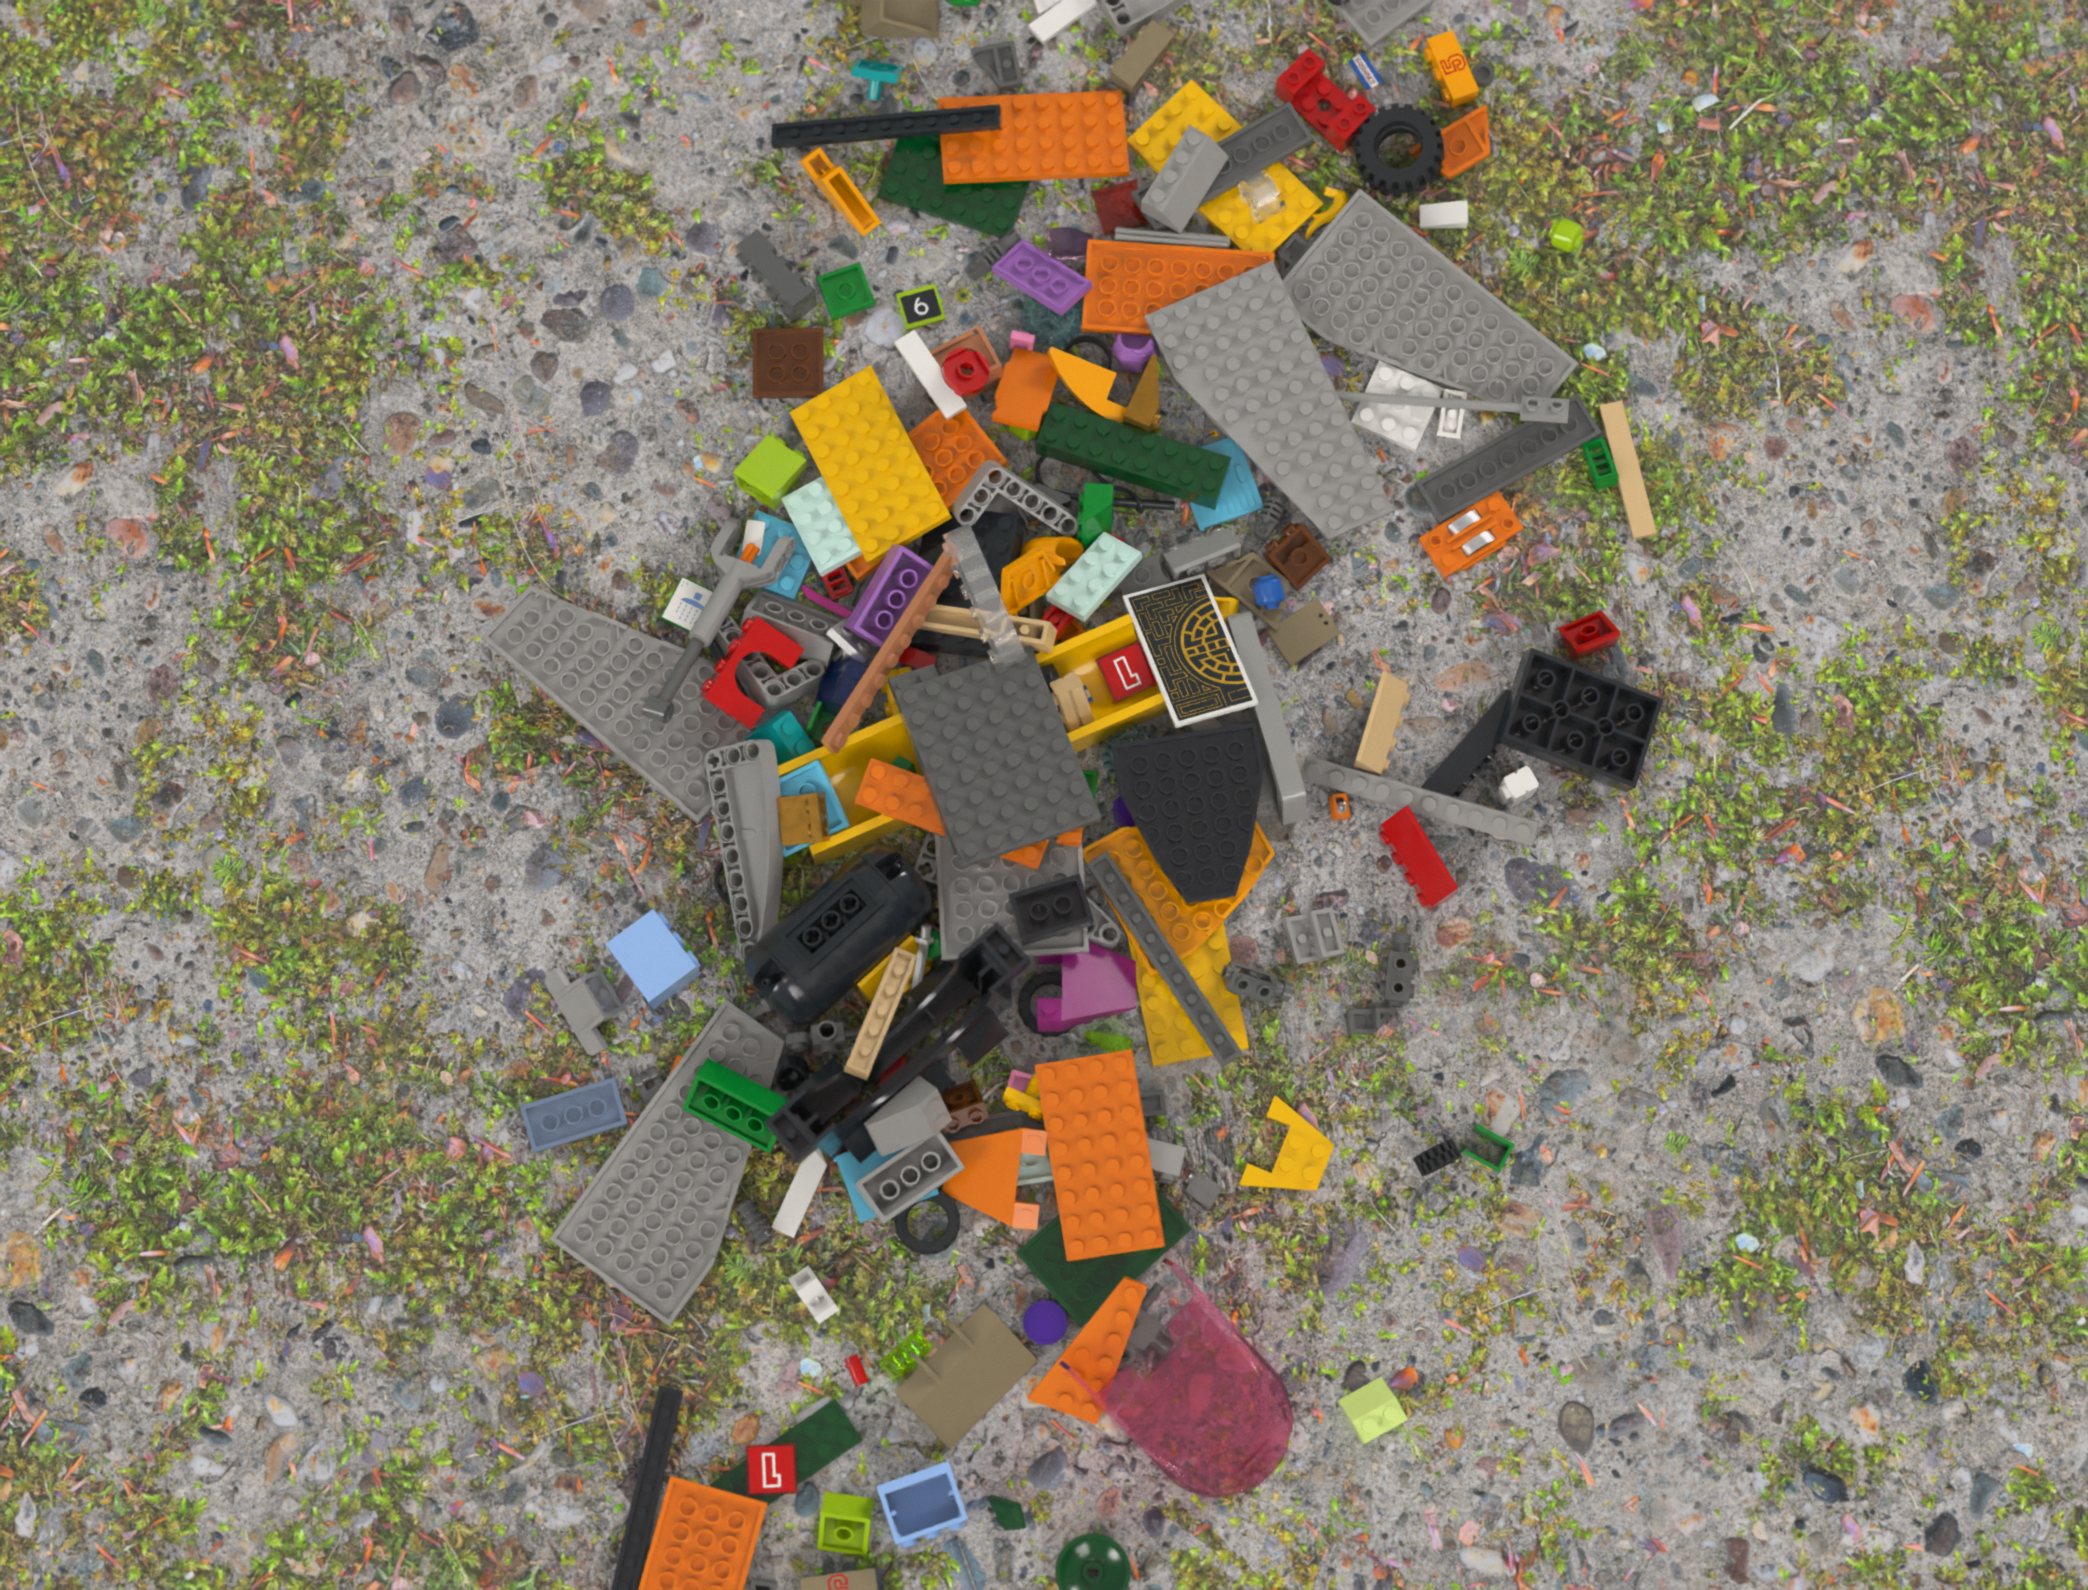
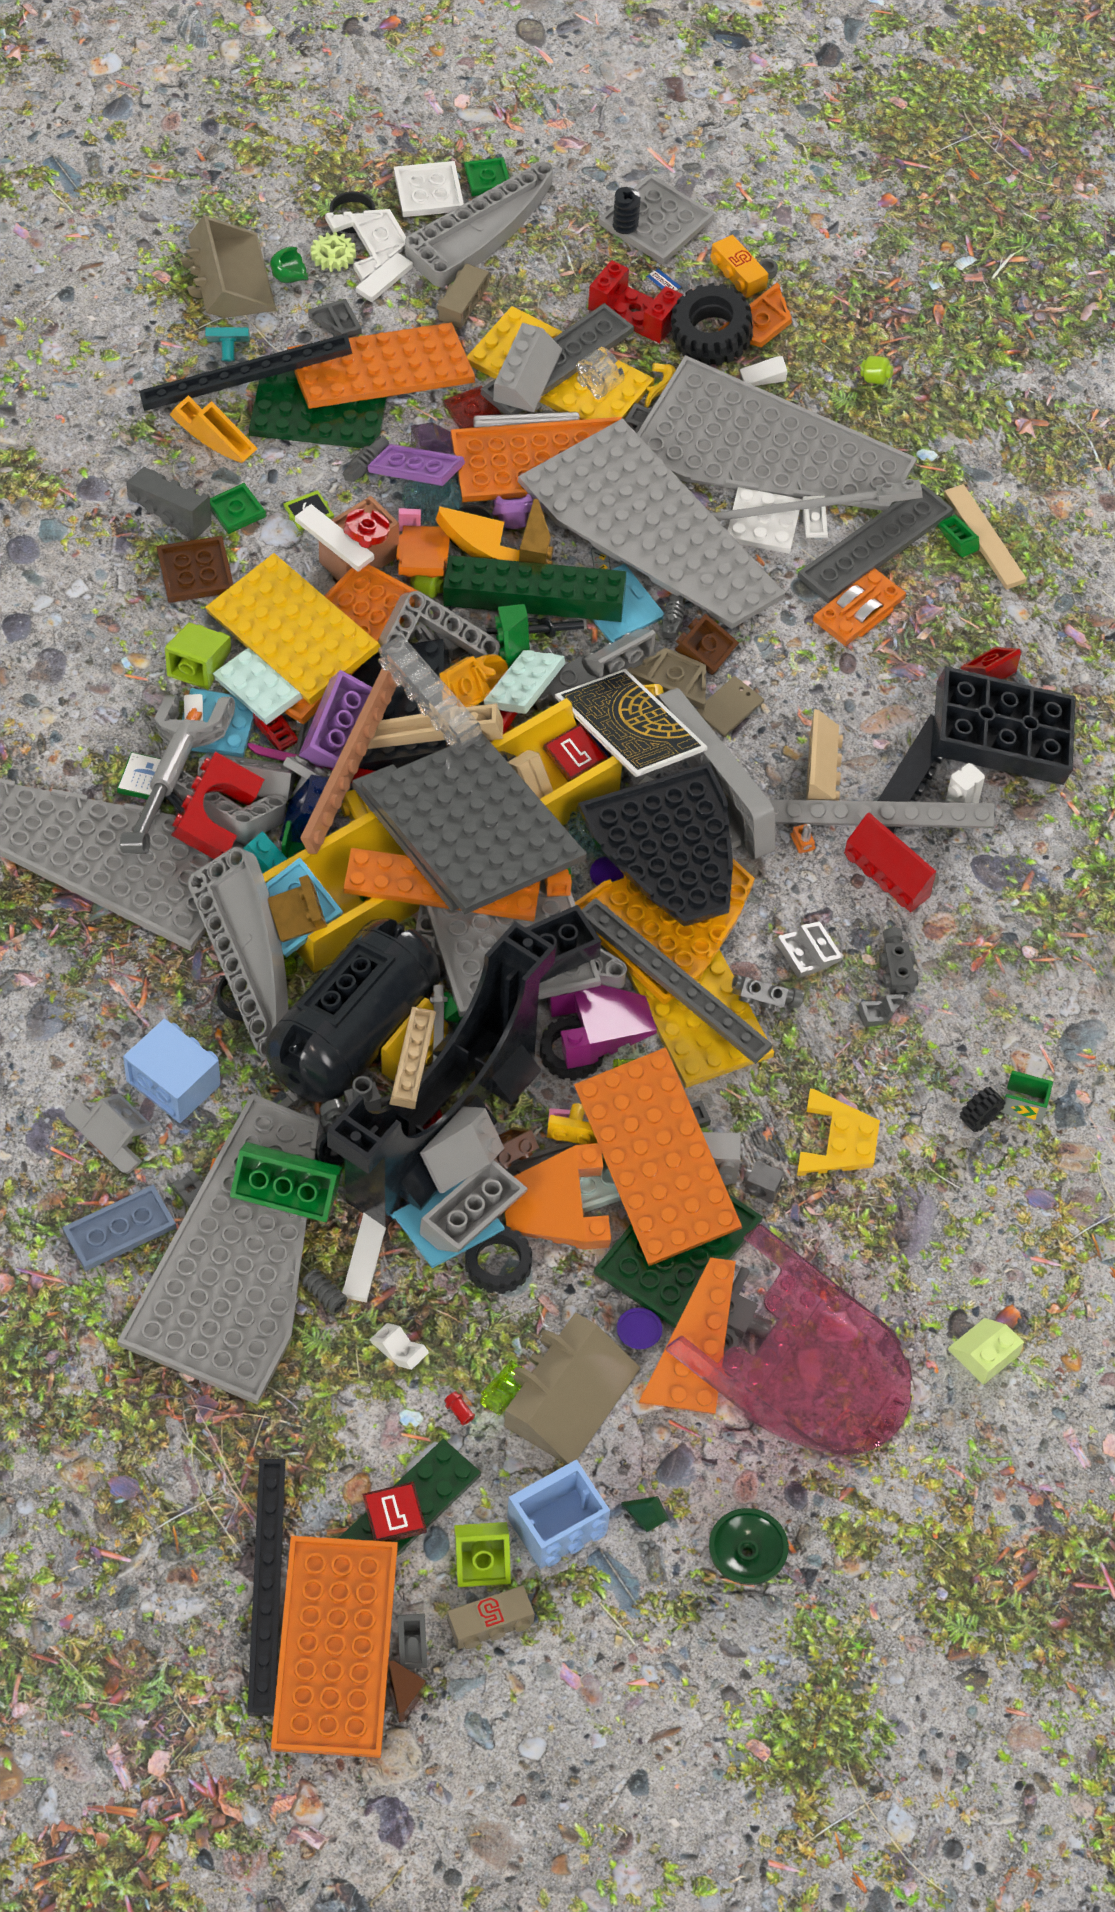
camera: 15 degrees left, 20 degrees down
blue head [1252,574,1286,610] -> none

